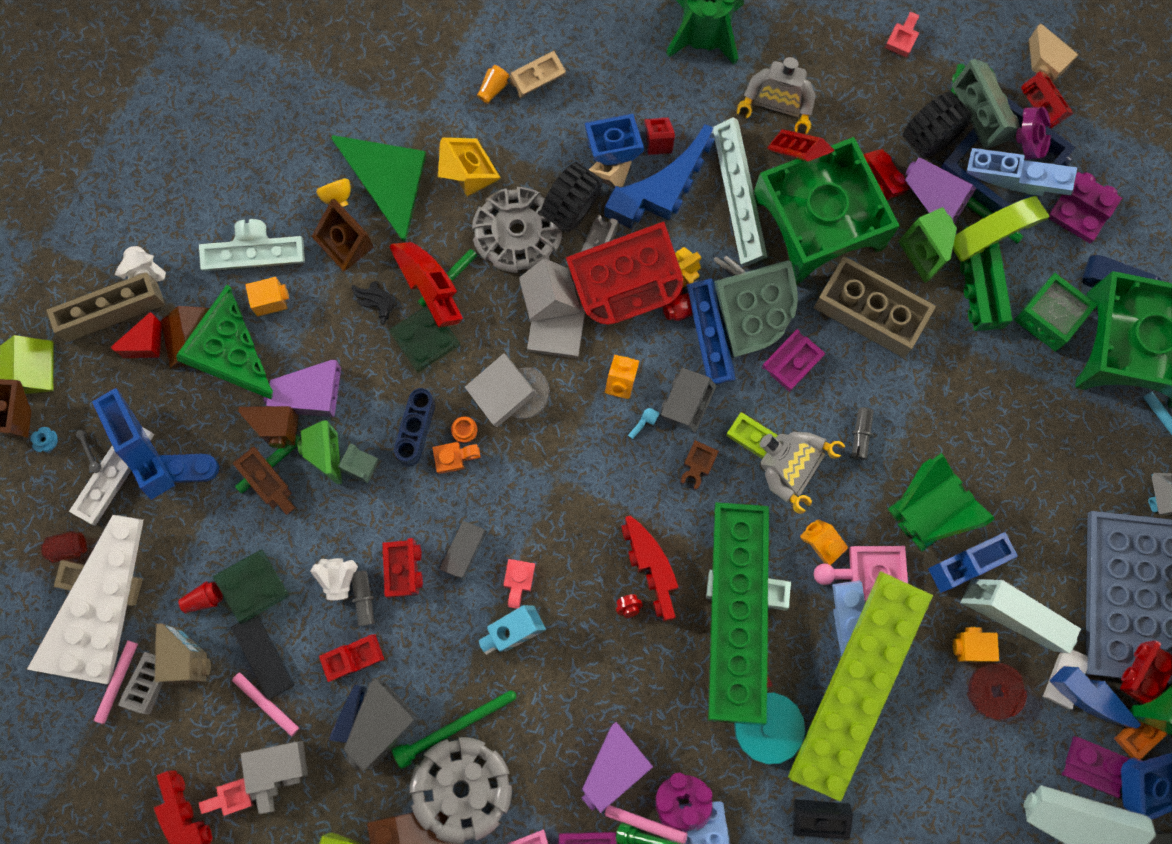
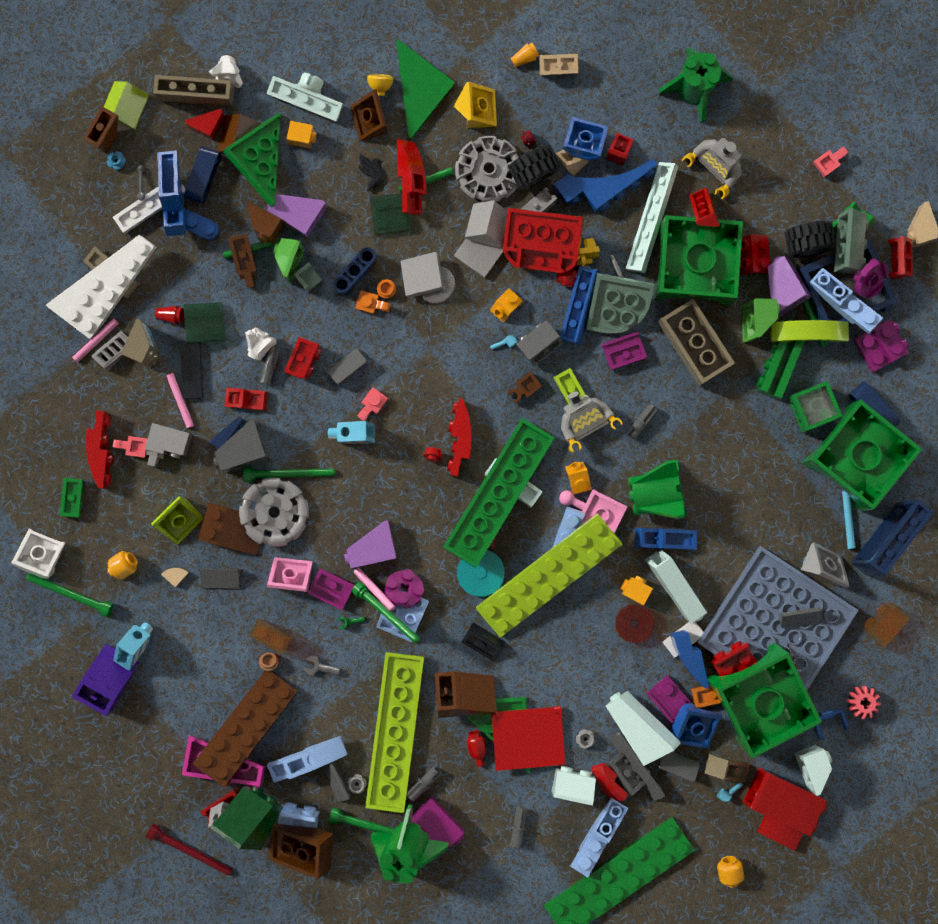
camera: 30 degrees right, 10 degrees up
clear red brick [41,531,87,563] -> none
none -> dark blue beam [184,146,221,204]
none -> dark red plate [521,130,537,148]

